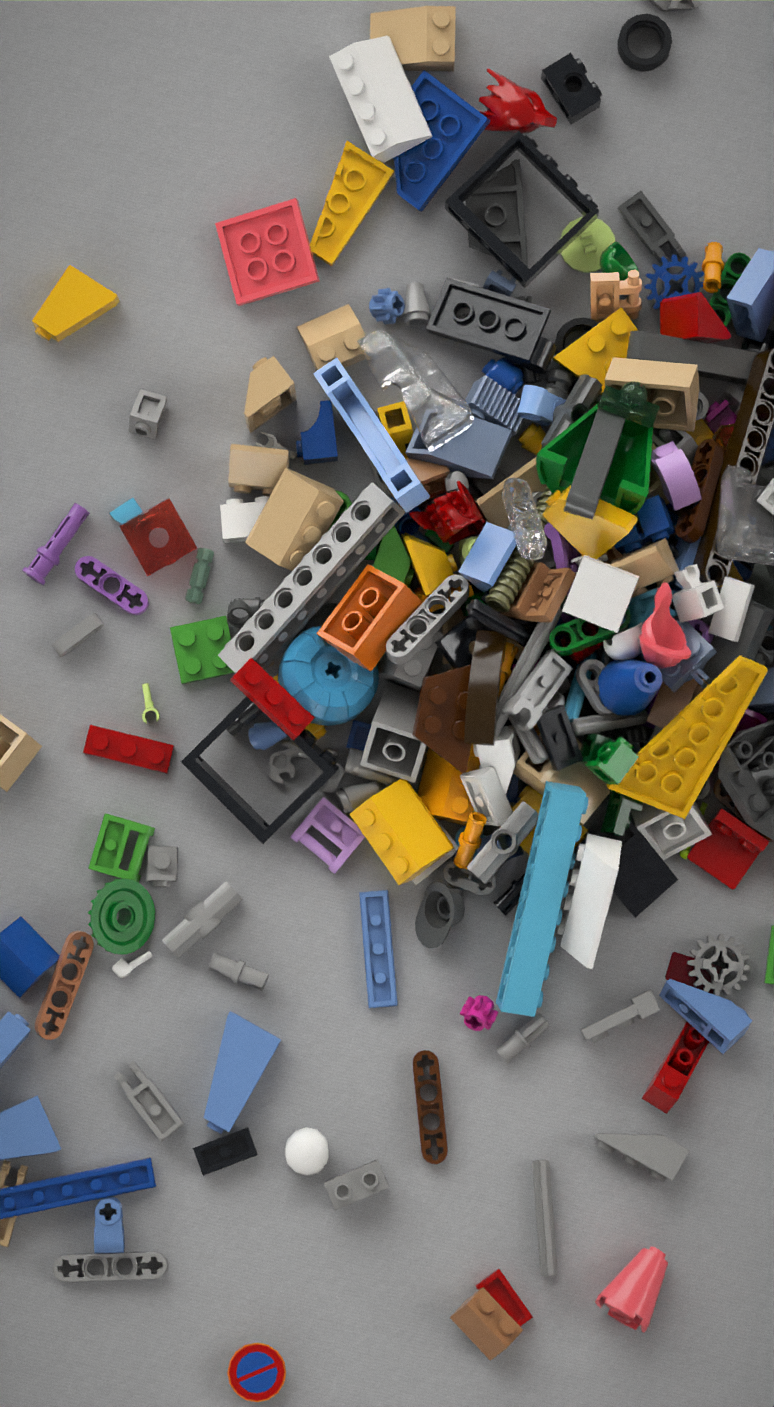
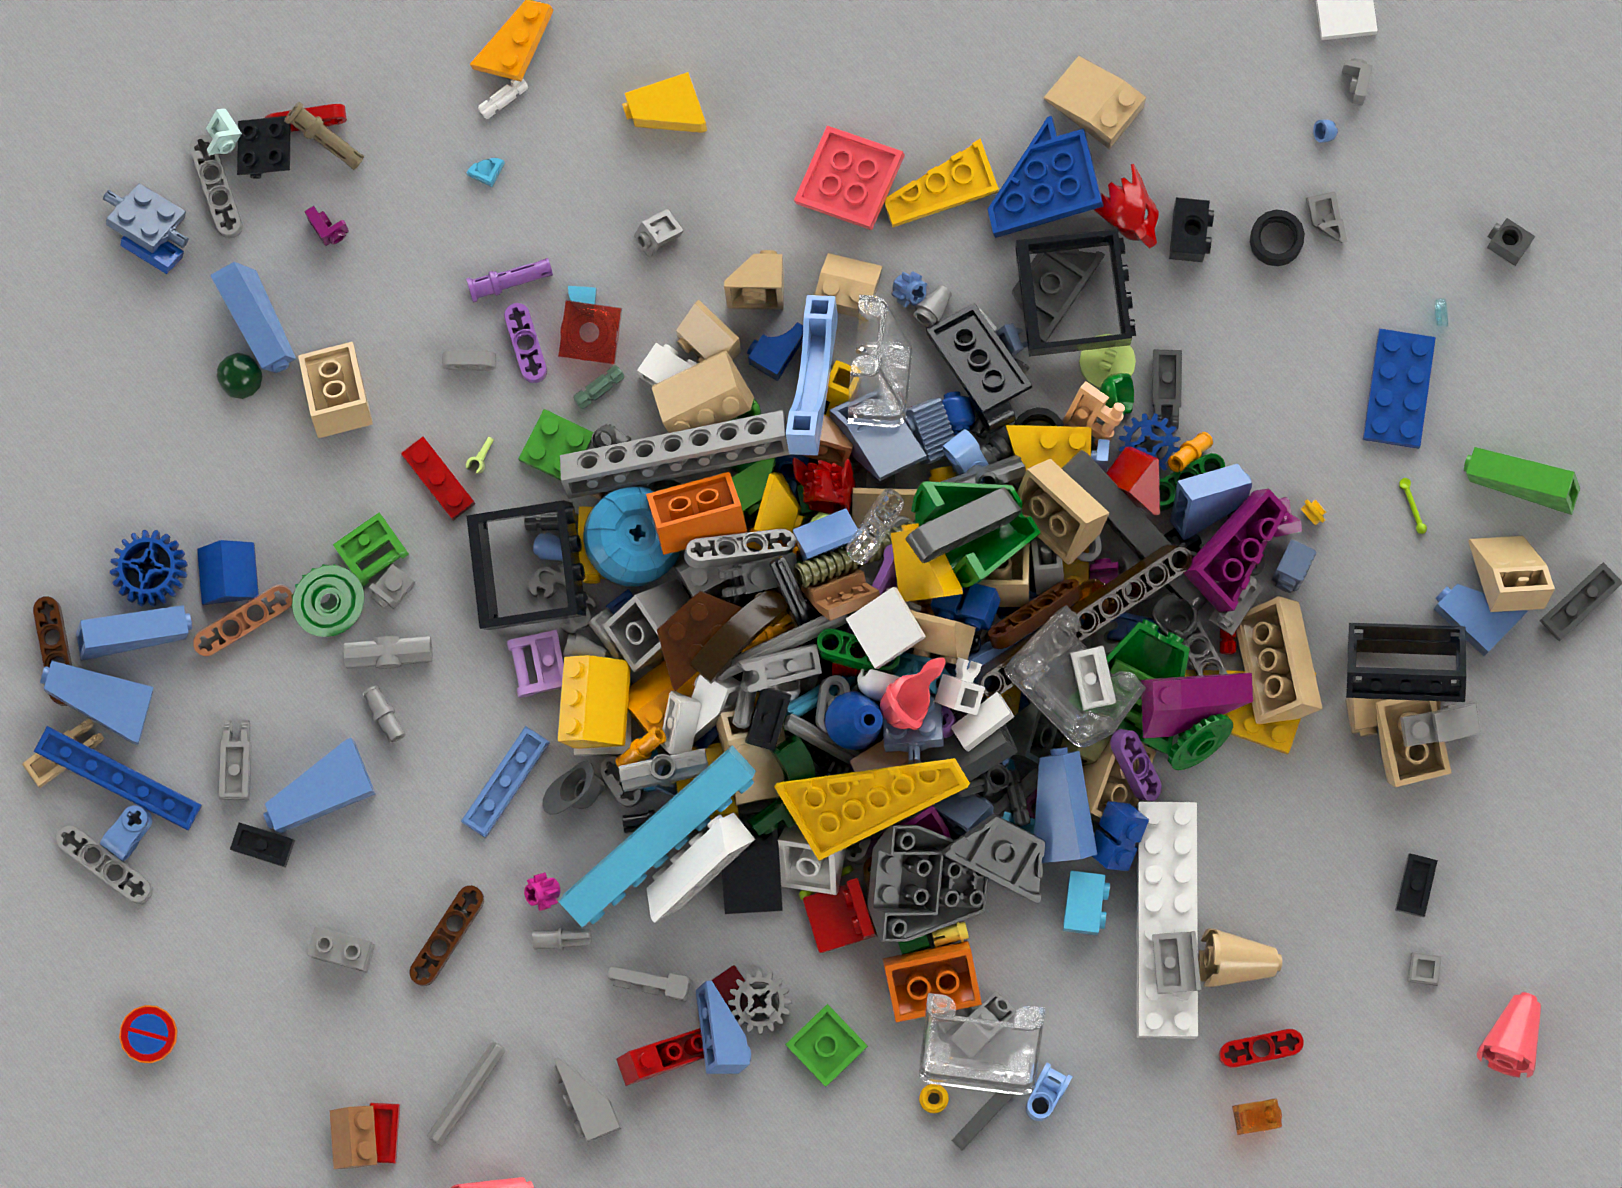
camera: 45 degrees right, 5 degrees down
white hand [112,951,153,978] -> none
red plate [230,658,315,740] -> none
white hand [256,432,297,459] -> none
white hair [285,1127,329,1176] -> none
white slope [329,36,433,163] -> none
light grey hinge [445,471,469,493] -> none
green brick [585,737,639,785] -> none
clear green tile [598,381,660,428] -> none
lavender brick [651,441,702,511] -> none
none -> dark grey hinge [718,553,797,597]
none -> light blue plate [1091,439,1110,473]

